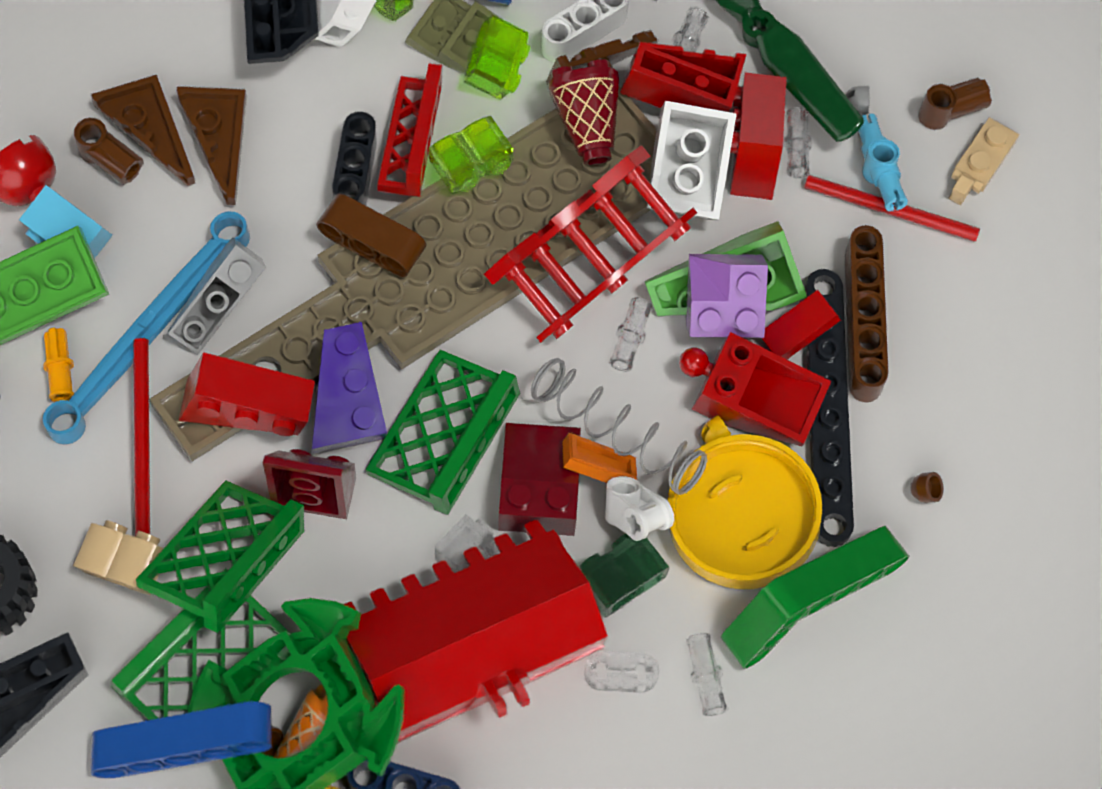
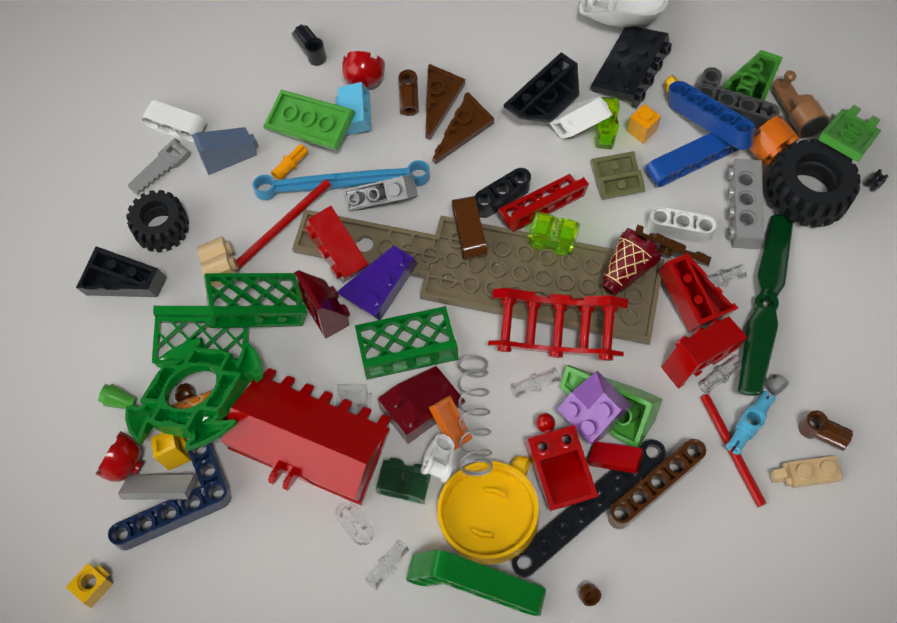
camera: 55 degrees right, 0 degrees up
blue beam [91,702,271,778] -> none
clear neon green brick [464,14,530,100] -> none
white slope [647,101,736,221] -> none

